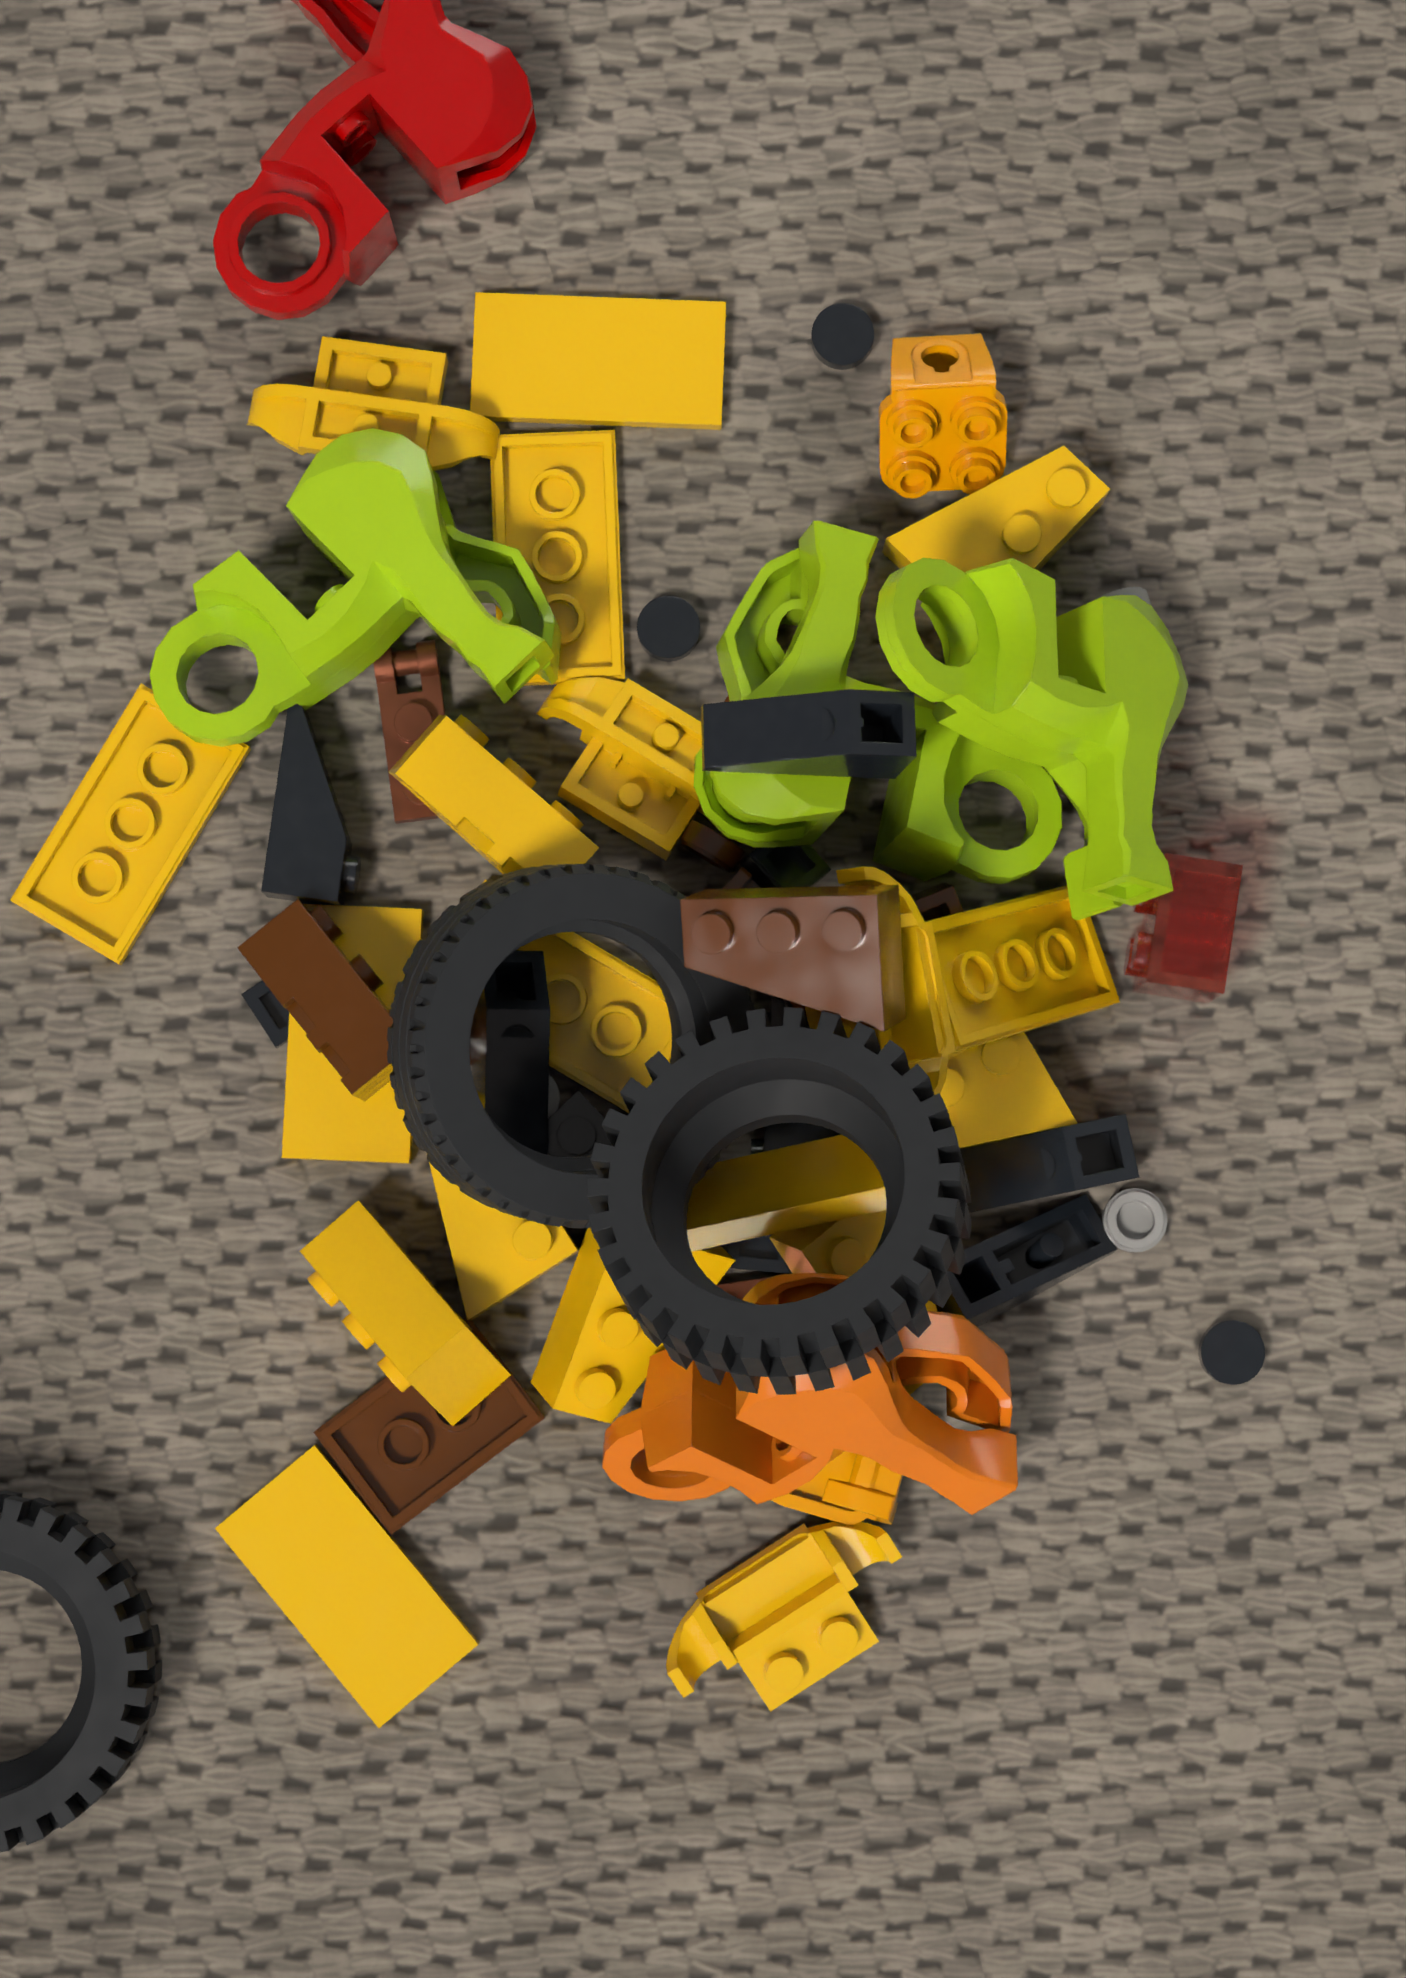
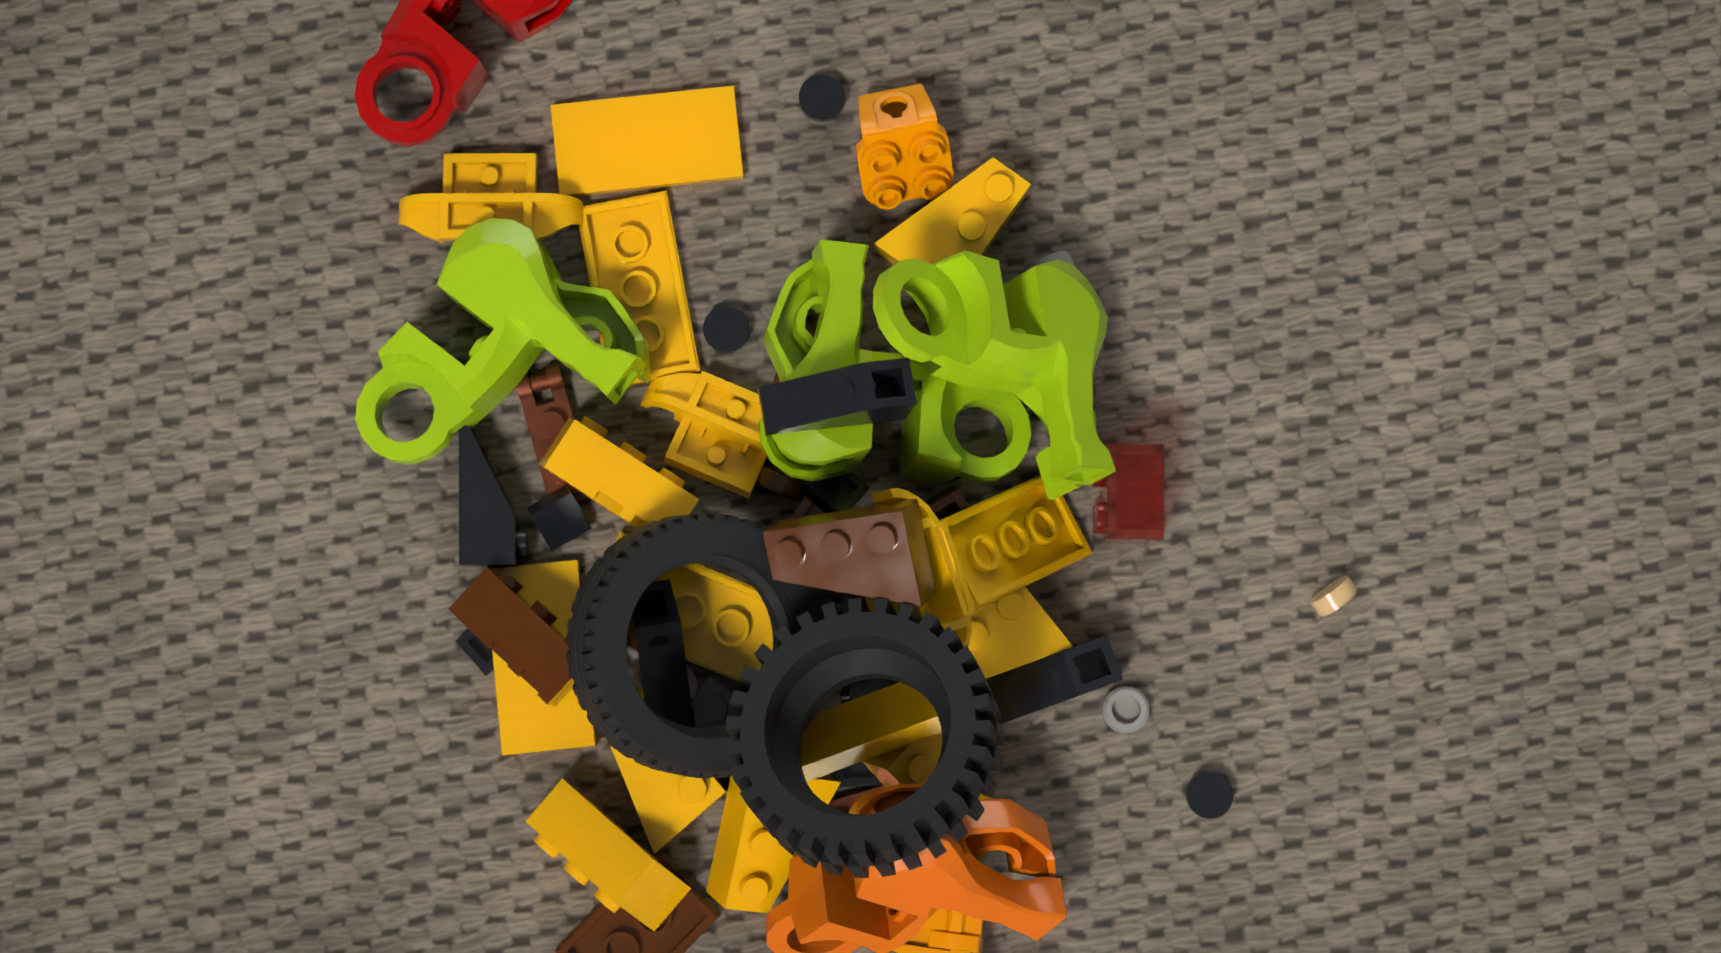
camera: 10 degrees left, 0 degrees up
yellow tile [10,683,251,966] -> none
black slope [935,1194,1117,1327] -> none
none -> black tile [527,485,592,551]

